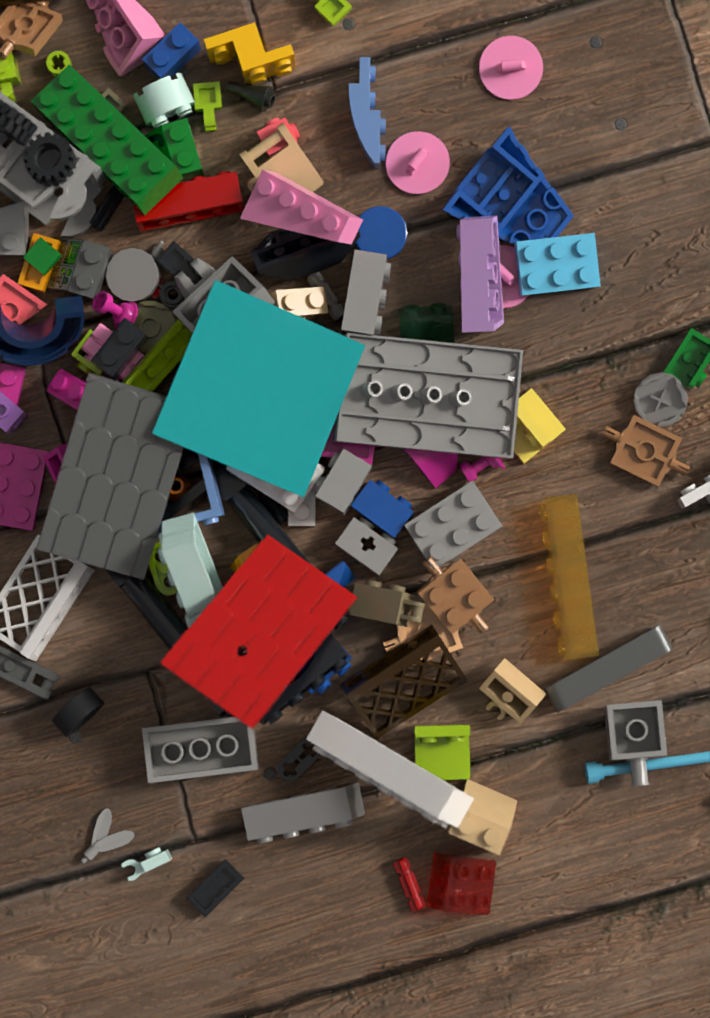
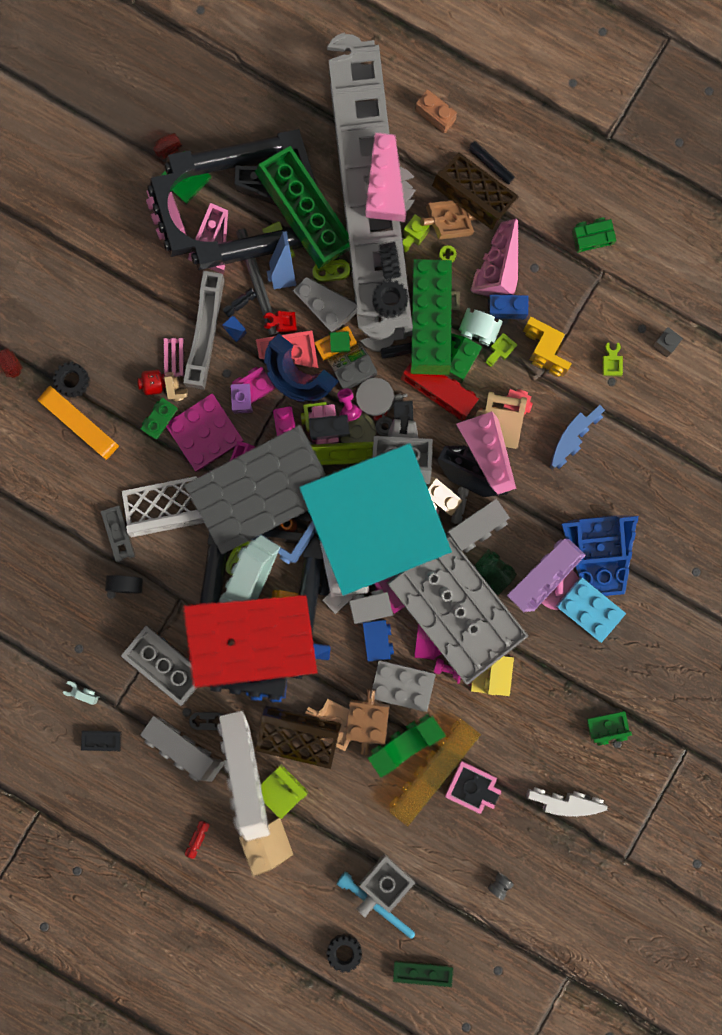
camera: 45 degrees right, 0 degrees up
light grey piece [81,808,135,864] -> none
pearl dark grey cone [226,81,276,112] -> none
light grey brick [335,517,398,576] -> none
dark tan brick [349,580,425,627] -> none
blue tile [355,206,407,260] -> none
bright pink shield [386,131,450,194] -> none
clear red bracket [426,852,496,915] -> none
bright pink shield [479,36,543,100] -> none
tan brick [479,659,546,724] -> none
dark grey beam [544,625,673,713] -> none
medium nougat plate [602,415,690,488] -> none
light grey tile [633,372,688,427] -> none
none -> black tyre [327,934,362,973]
none -> green brick [368,713,446,778]
none -> piece [444,760,501,814]

